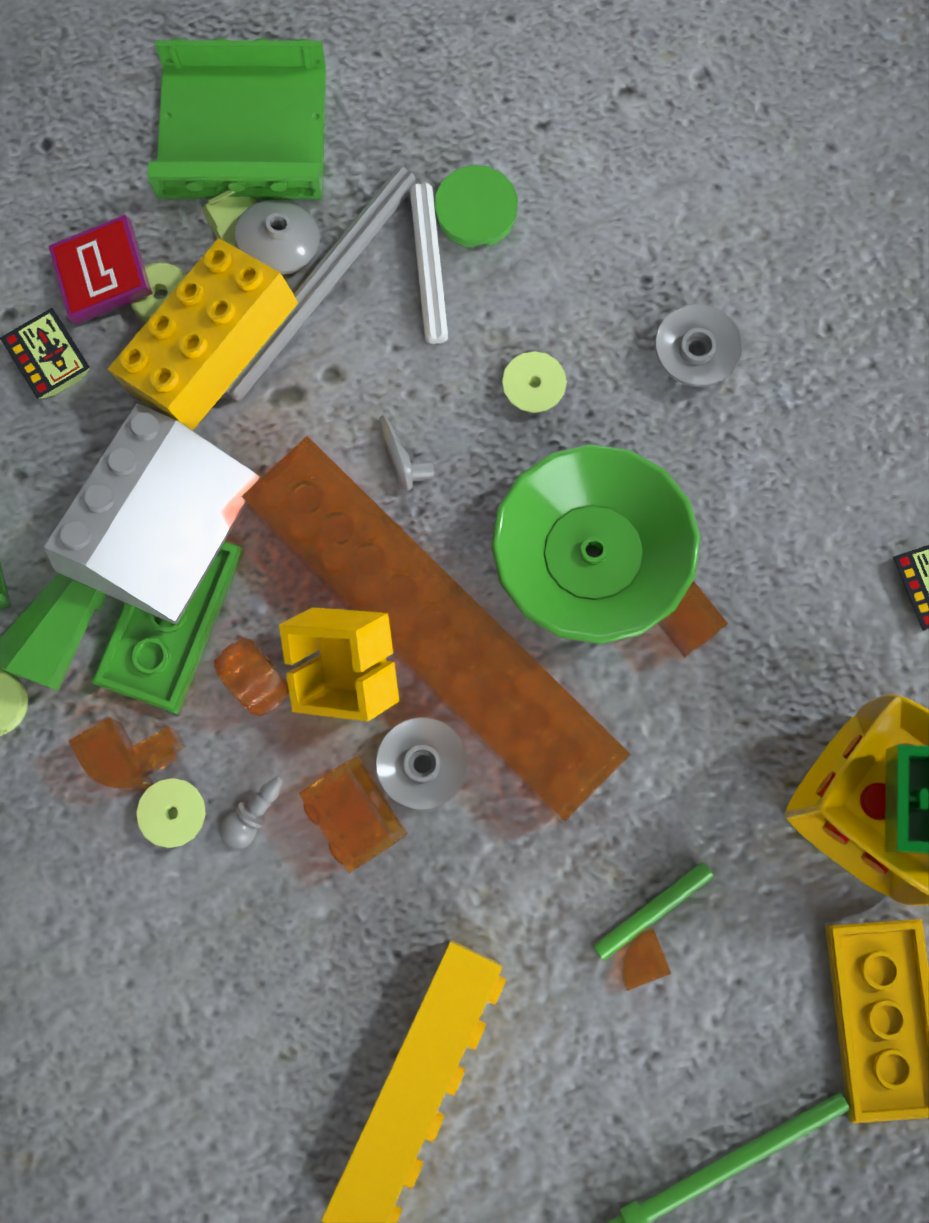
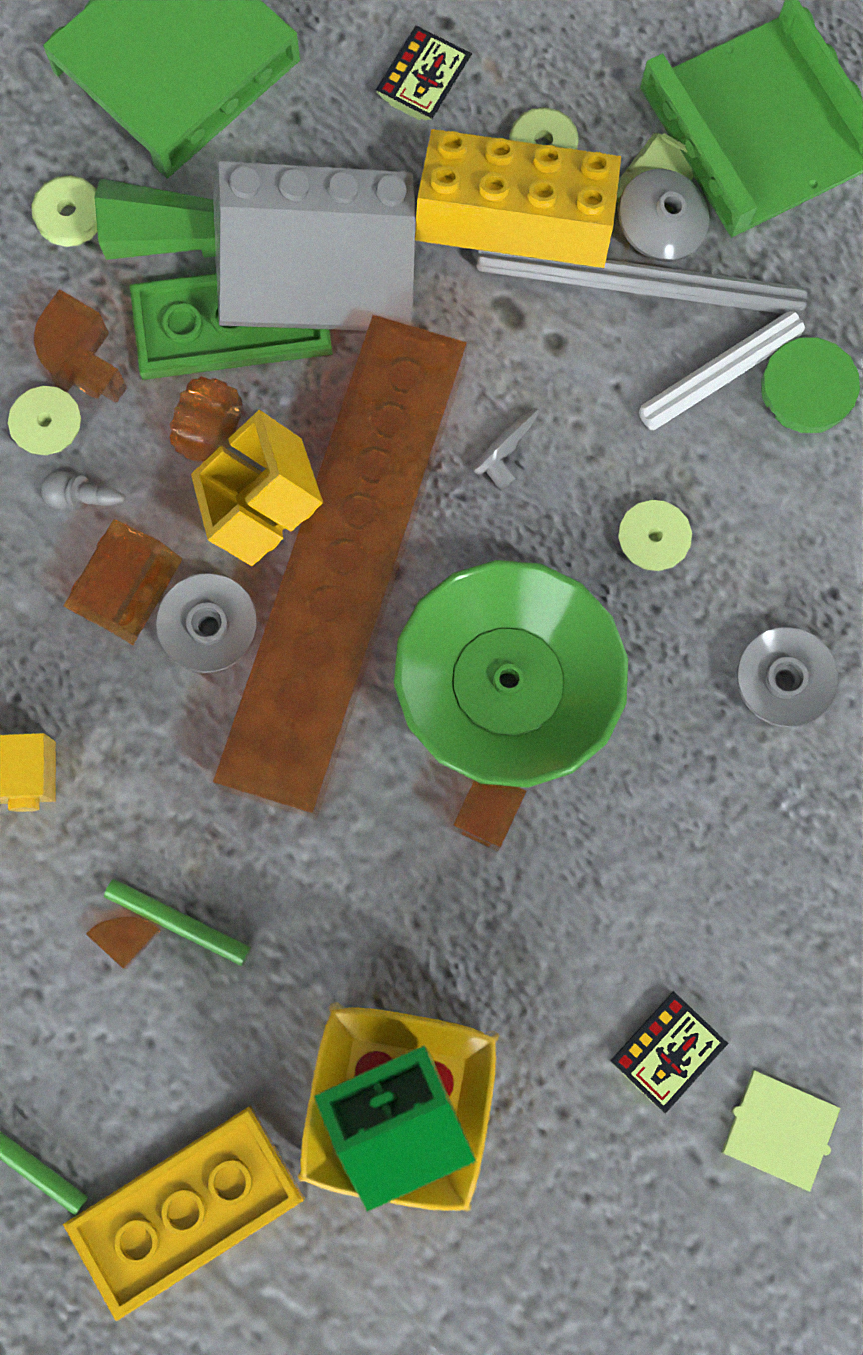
camera: 60 degrees right, 0 degrees up
red tile [48,215,153,325] -> none

